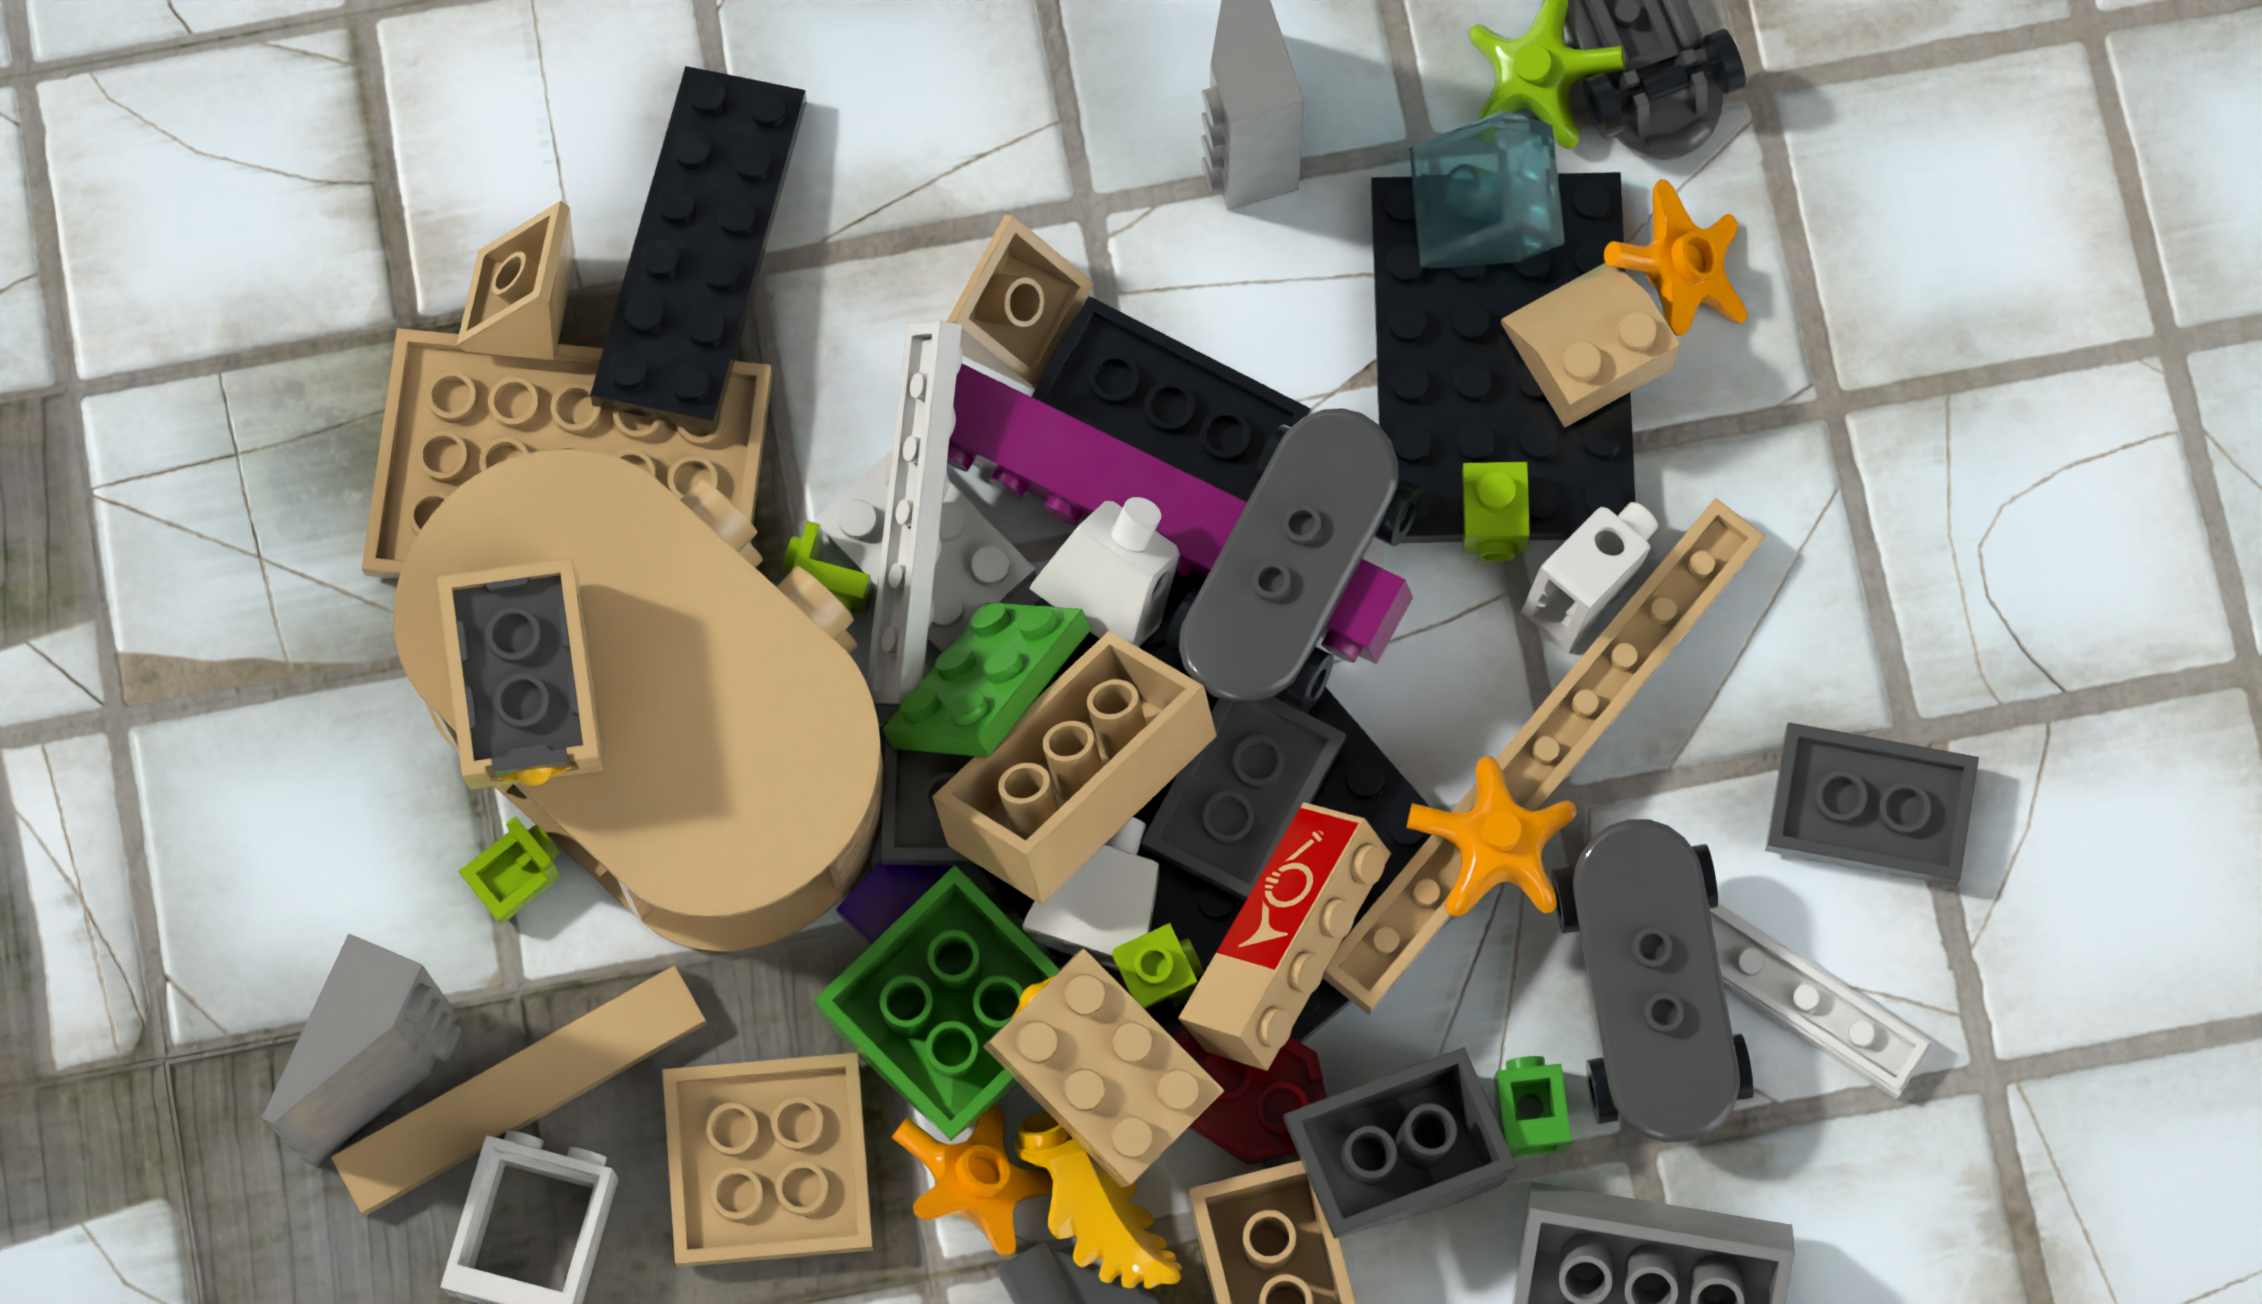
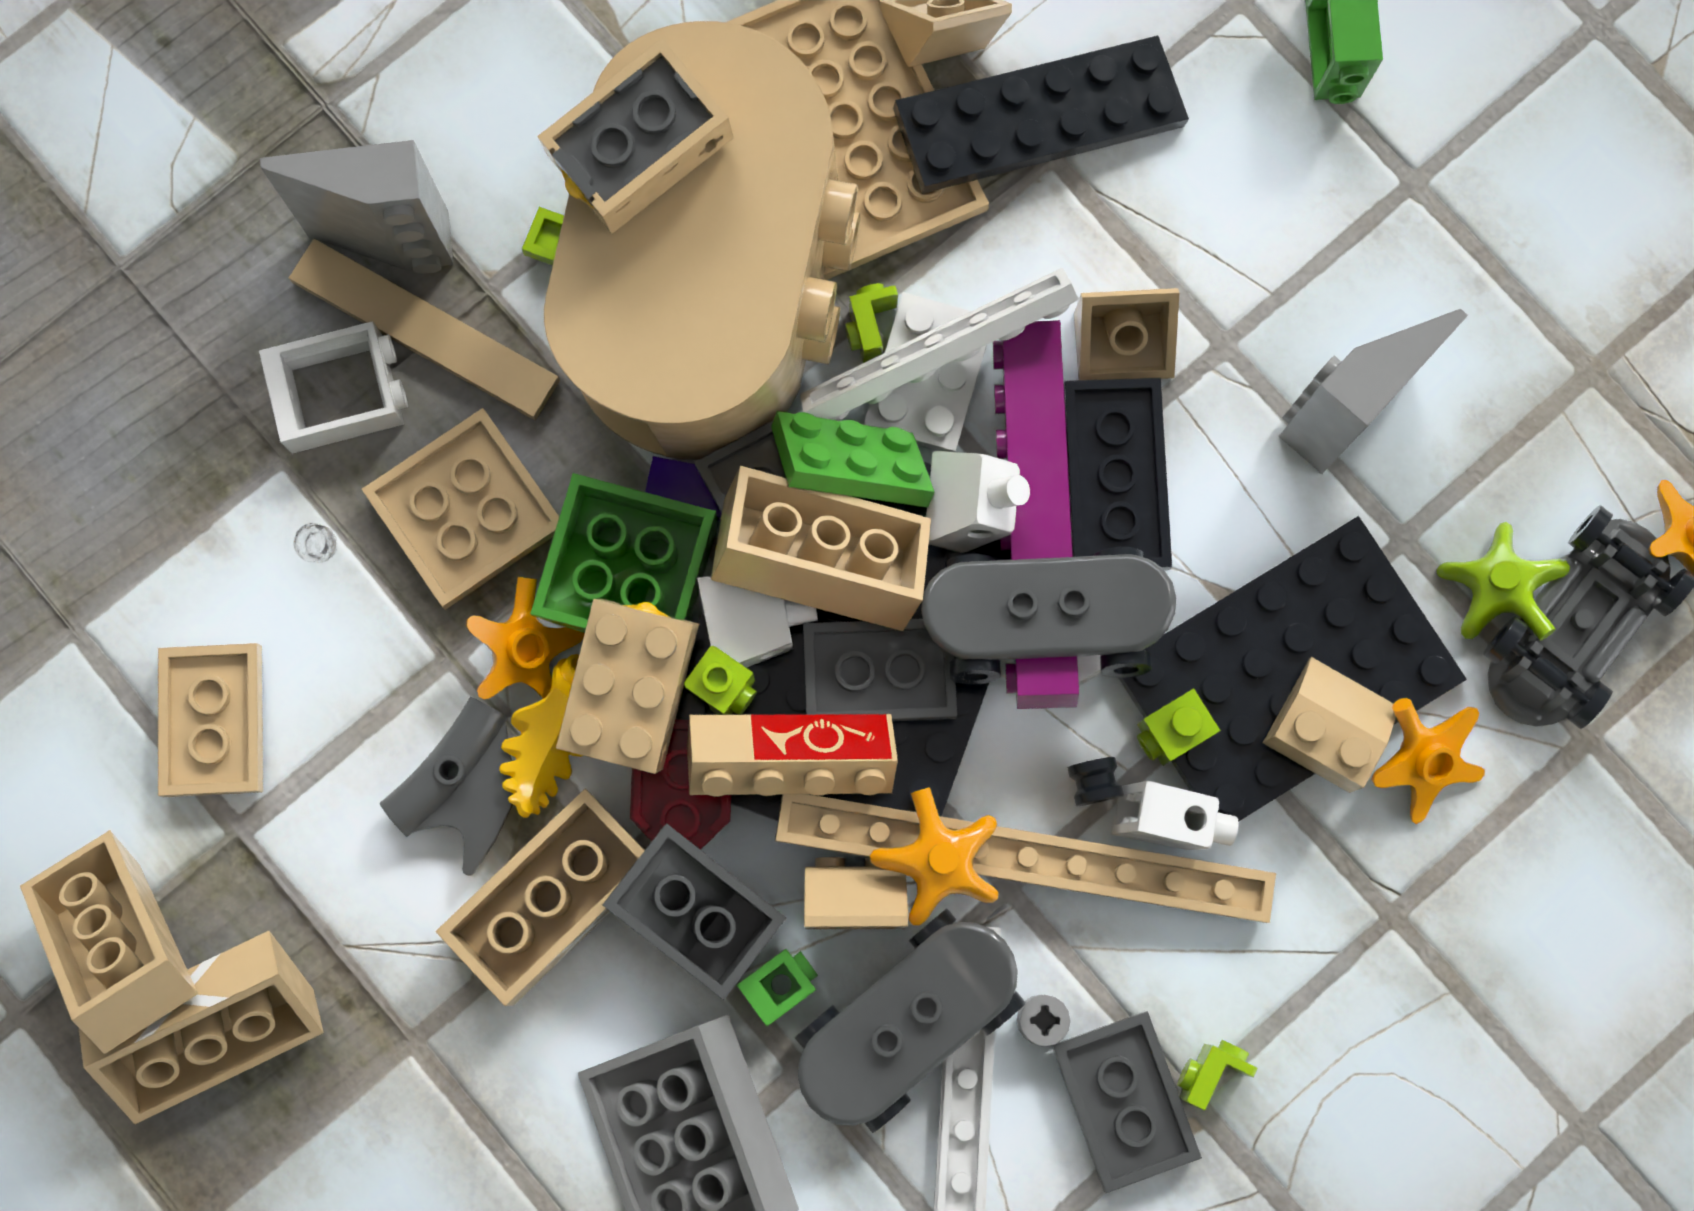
camera: 55 degrees right, 5 degrees up
clear light blue slope [1409,110,1565,269] -> none
none -> tan slope [804,857,908,929]
none -> light grey wheel [1016,995,1070,1046]
none -> black wheel [1067,757,1124,806]
none -> lime bracket [1177,1040,1258,1110]

